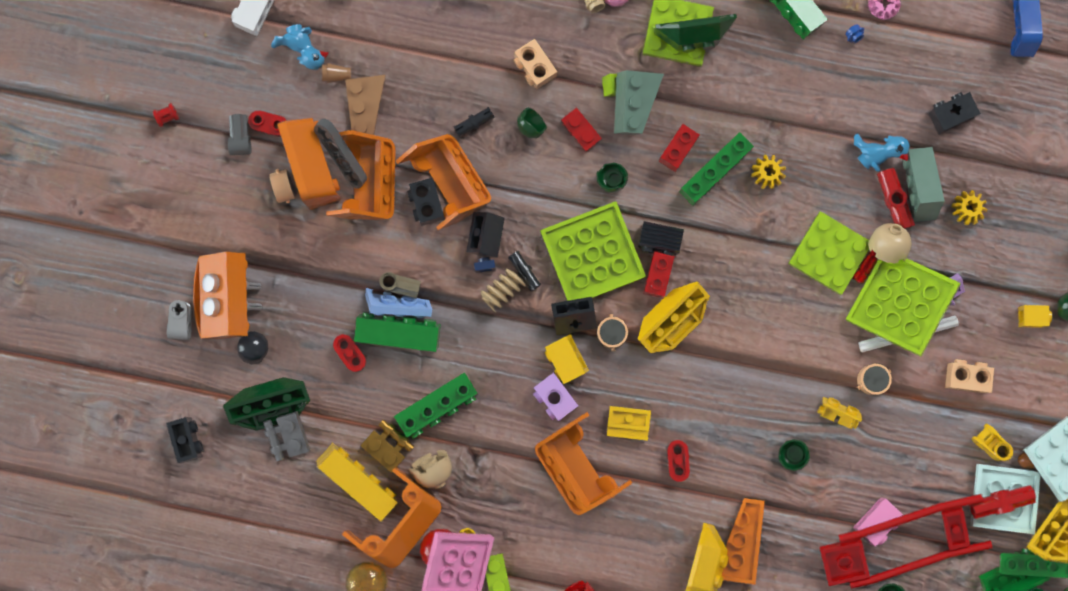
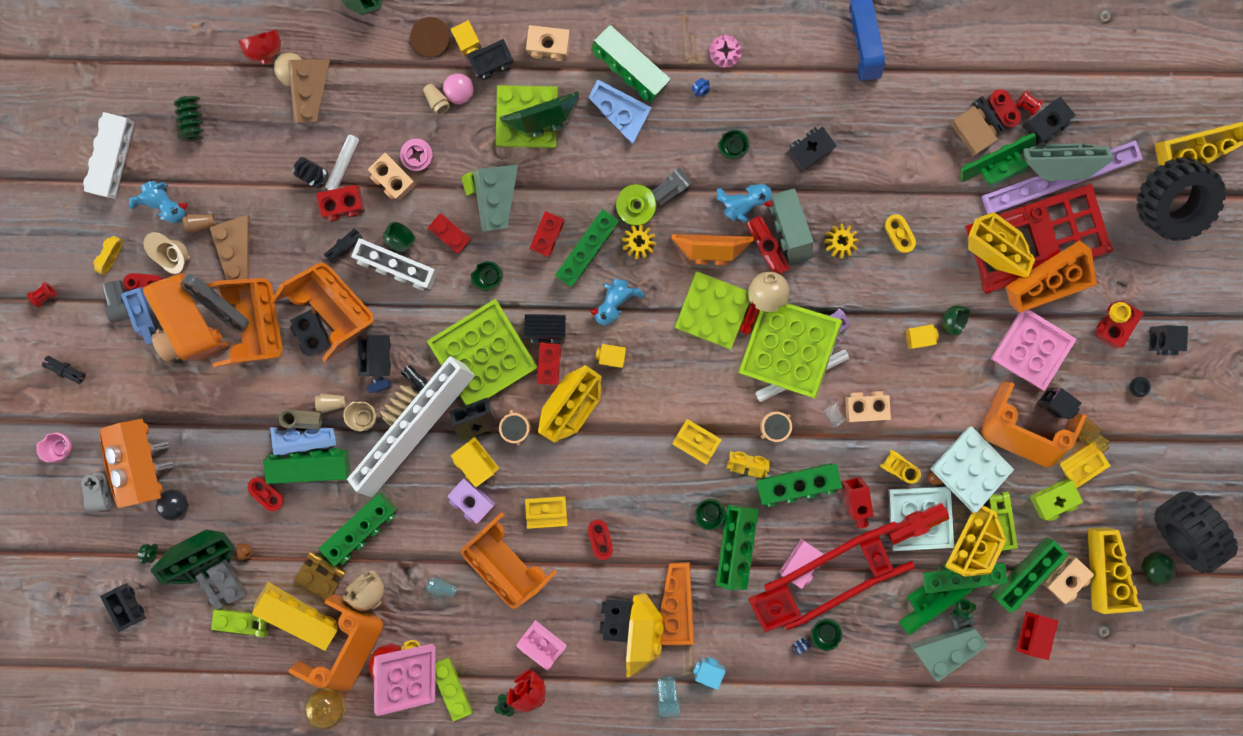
camera: 10 degrees left, 5 degrees up
none -> bright pink hair [36,432,72,463]
none -> black pin [42,356,86,385]
none -> yellow plate [93,236,123,275]
none -> medium blue hinge [121,287,158,345]
none -> dark green plate [138,544,158,564]
none -> tan piece [143,232,190,274]
none -> lime plate [211,609,268,637]
none -> dark orange hinge [237,544,252,560]
none -> black gear [292,157,329,188]
none -> tan cone [315,393,346,413]
none -> red brick [316,185,365,222]
none -> white axle [325,135,359,190]
none -> tan hair [343,401,377,432]
none -> white brick [347,356,475,497]
none -> white brick [351,238,438,291]
none -> bright pink gear [400,139,433,171]
none -> clear light blue cone [425,576,457,597]
none -> bright pink bracket [516,620,567,670]
none -> light blue wing [588,80,652,144]
none -> dark azure animal [590,279,645,326]
none -> yellow brick [596,344,626,368]
none -> black brick [599,596,631,642]
none -> lime dish [616,184,656,225]
none -> dark grey piece [651,168,692,207]
none -> orange wedge [671,234,754,266]
none -> yellow plate [672,419,722,465]
none -> green brick [716,505,759,590]
none -> dark green hair [718,129,750,161]
none -> green brick [755,463,842,507]
none -> clear bush [821,402,847,429]
none -> red torso [841,477,874,528]
none -> yellow plate [884,214,916,253]

